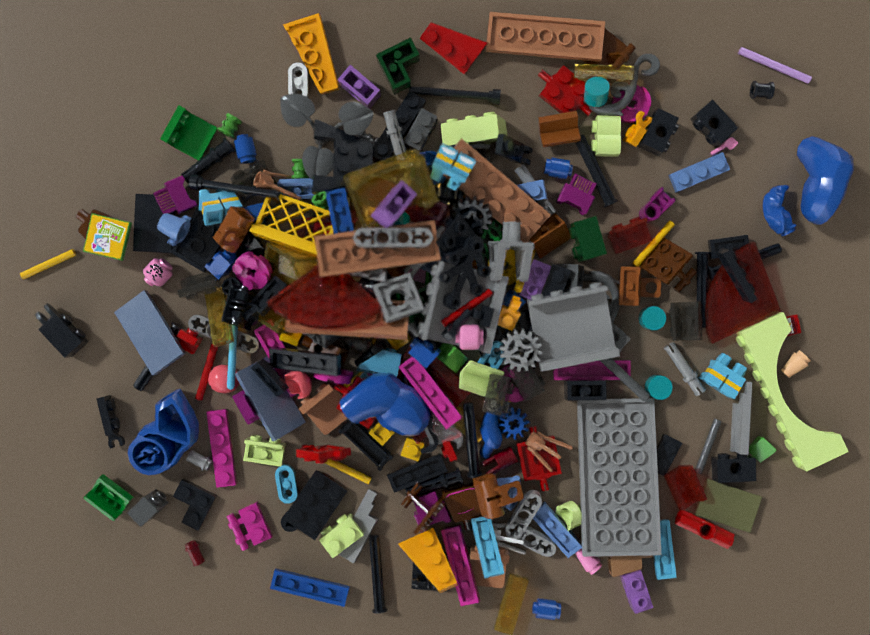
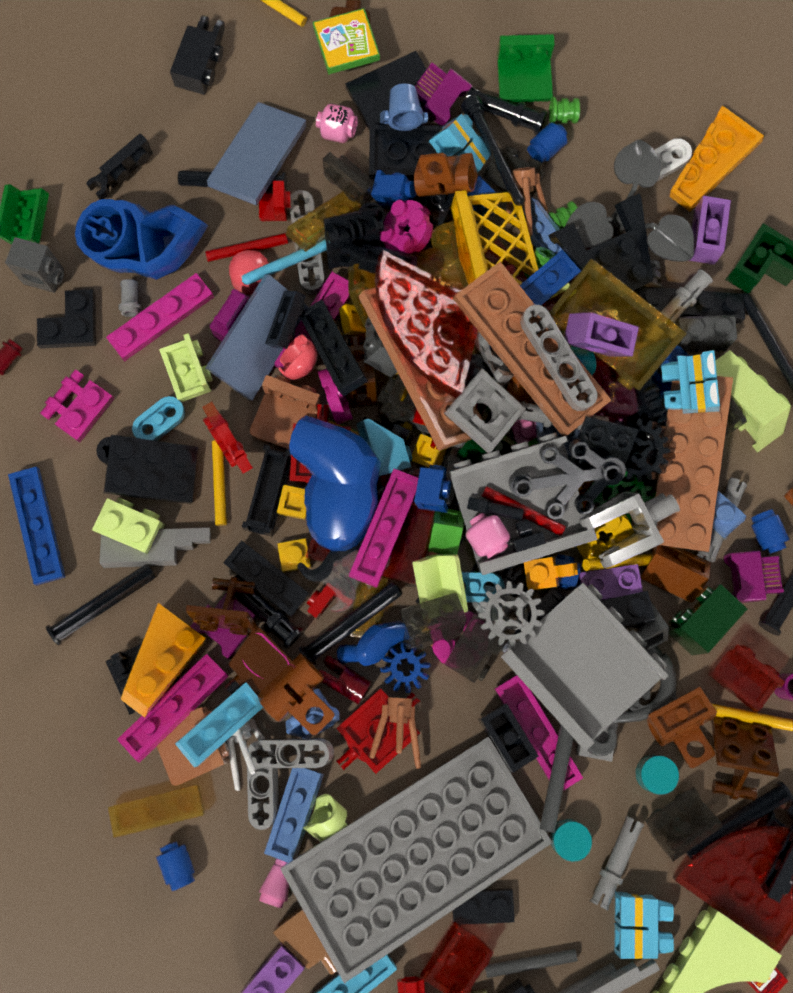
camera: 55 degrees right, 10 degrees down
black hinge [495,134,533,165] -> none

